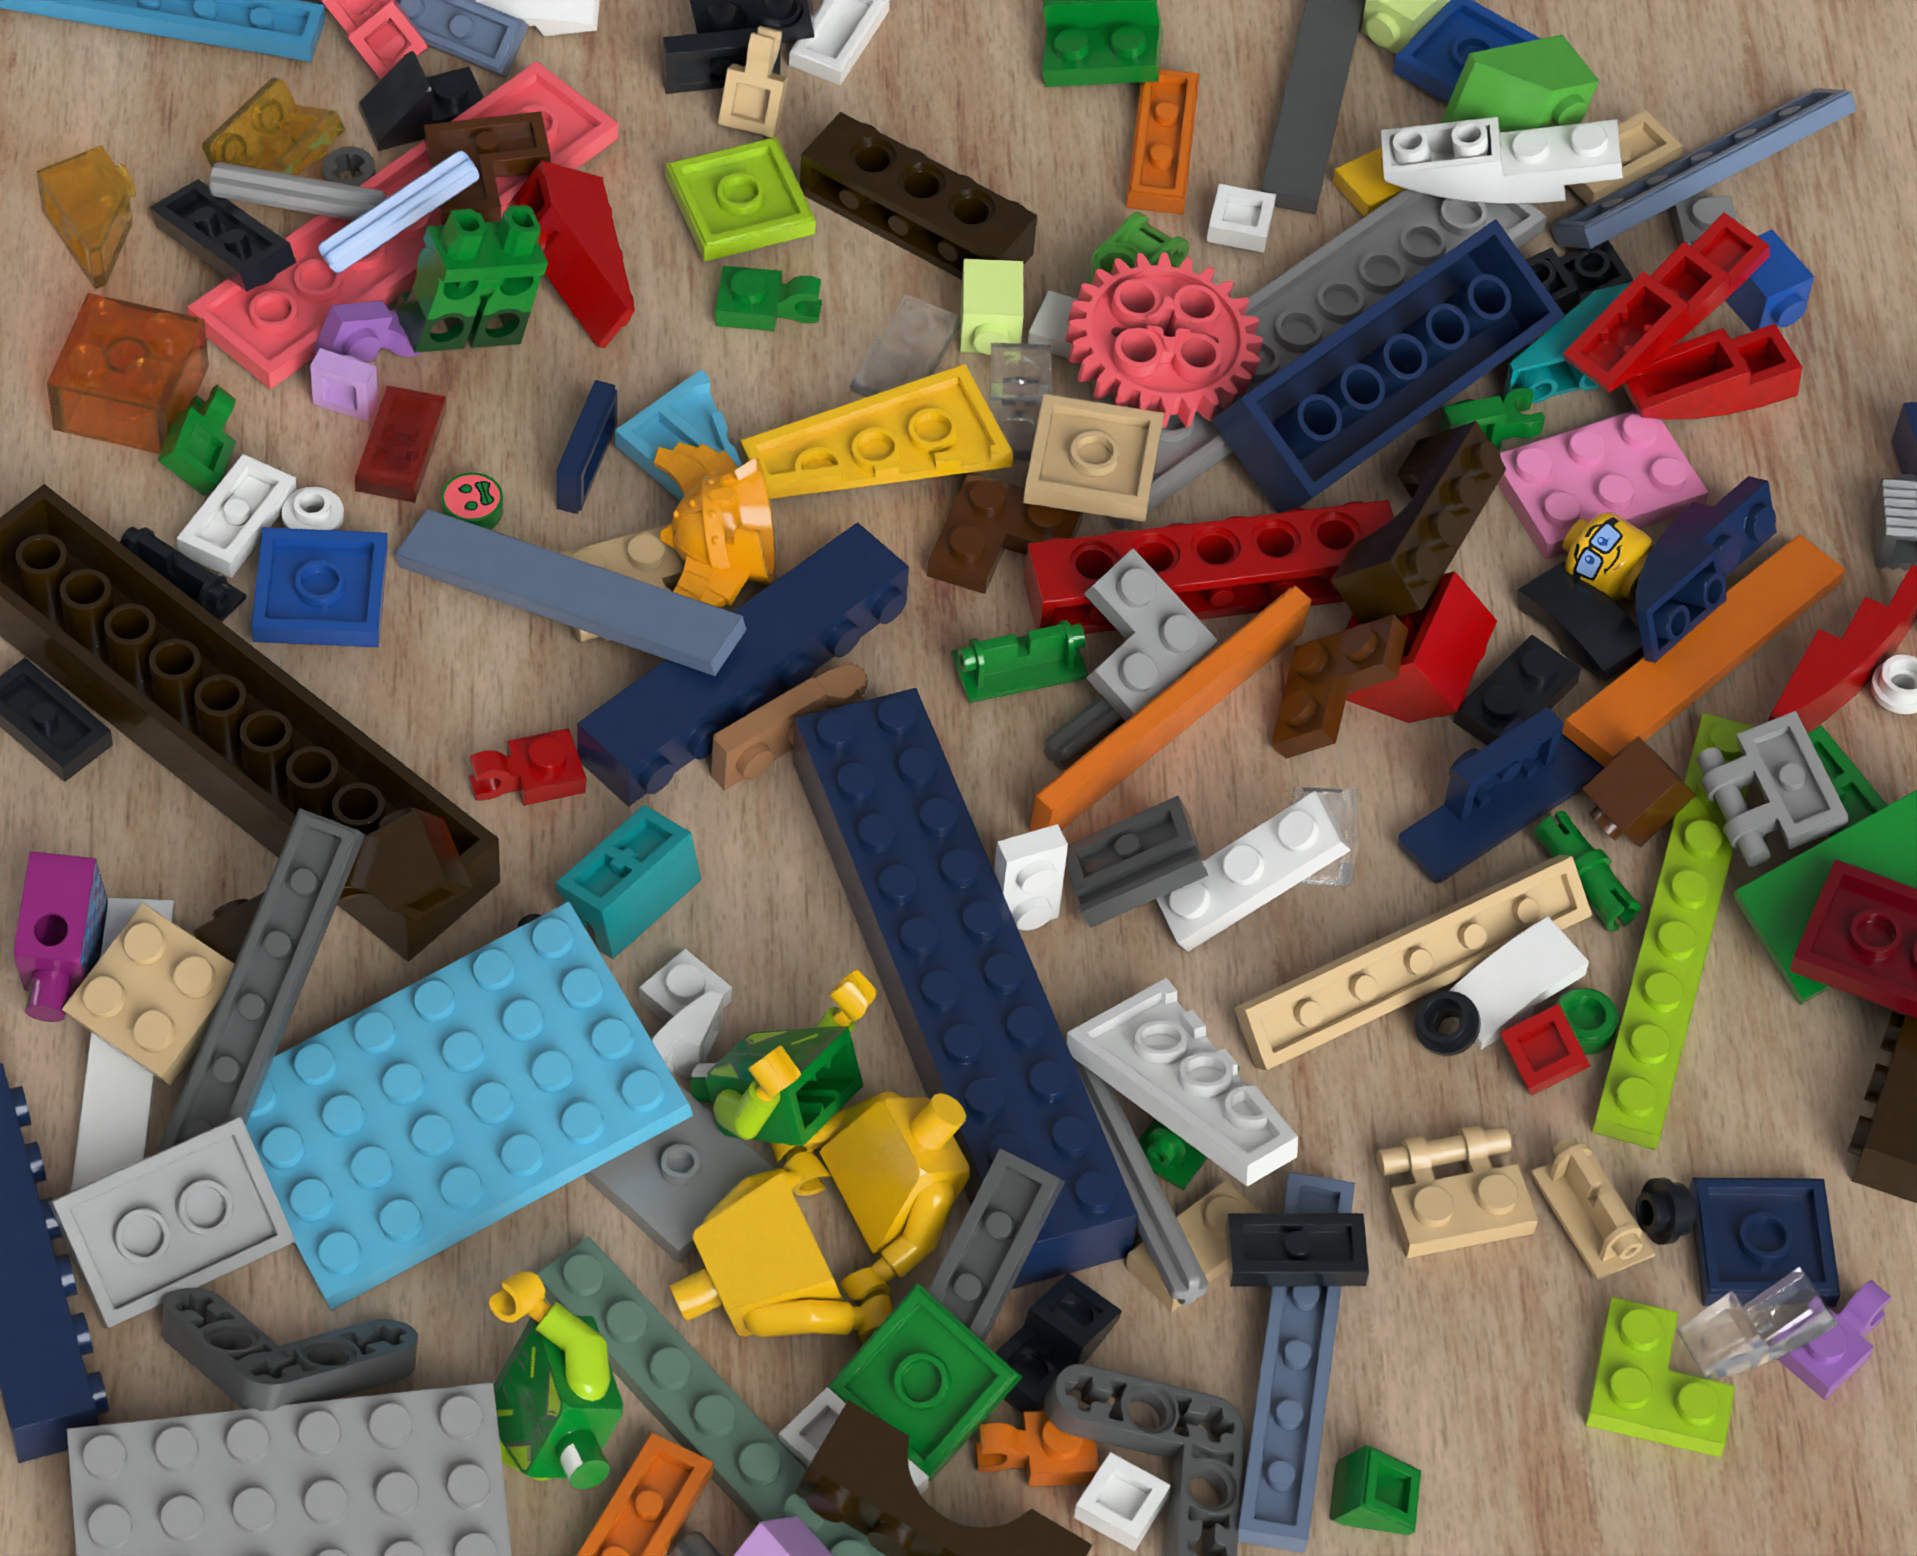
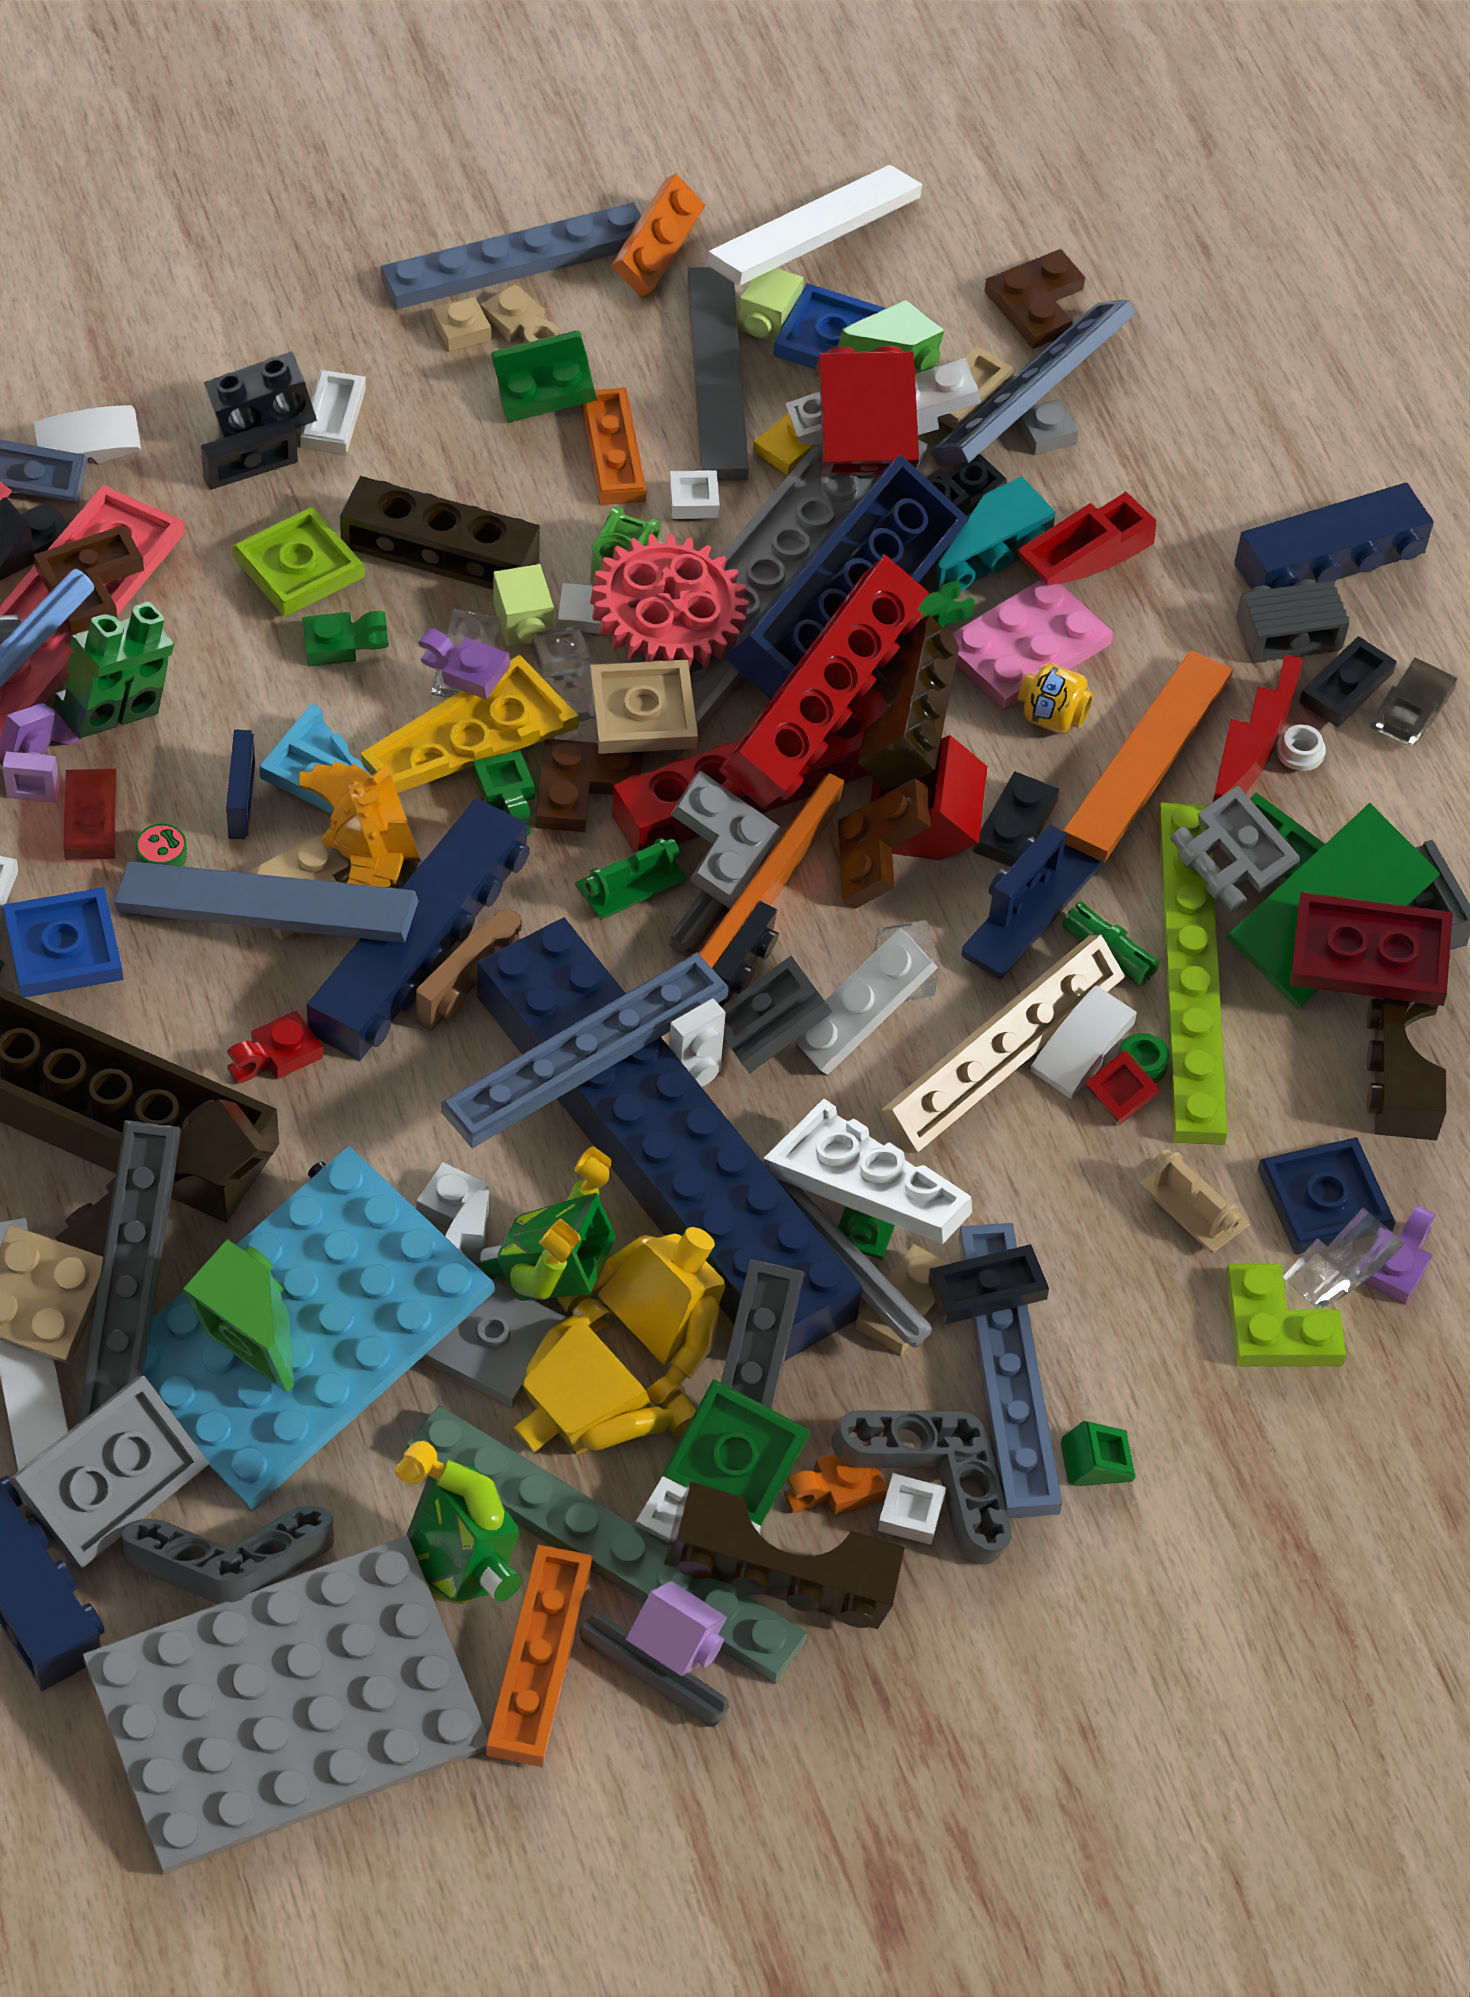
camera: 15 degrees left, 0 degrees up
white plate [281,487,344,531] -> none
red slope [512,160,635,348] -> none
teal hinge [555,805,701,959] -> none
tan plate [718,26,789,138] -> none
black slope [996,1273,1122,1413] -> none
tan plate [1376,1125,1538,1258] -> none
black plate [1415,991,1481,1056] -> none
black slope [1517,562,1644,681] -> none
red slope [1563,212,1770,393] -> none
reddish brown brick [1582,736,1697,848] -> none
black plate [1635,1177,1695,1245] -> none
dark blue slope [1636,476,1777,663] -> none
blue brick [1725,230,1815,331] -> none
none -> bright green slope [183,1239,294,1393]
none -> medium lavender plate [418,628,510,700]
none -> sand blue tile [441,953,729,1148]
none -> green plate [473,750,535,835]
none -> black plate [713,901,779,1007]
none -> red brick [718,555,929,809]
none -> red panel [816,346,919,476]
none -> reddish brown plate [984,249,1085,349]

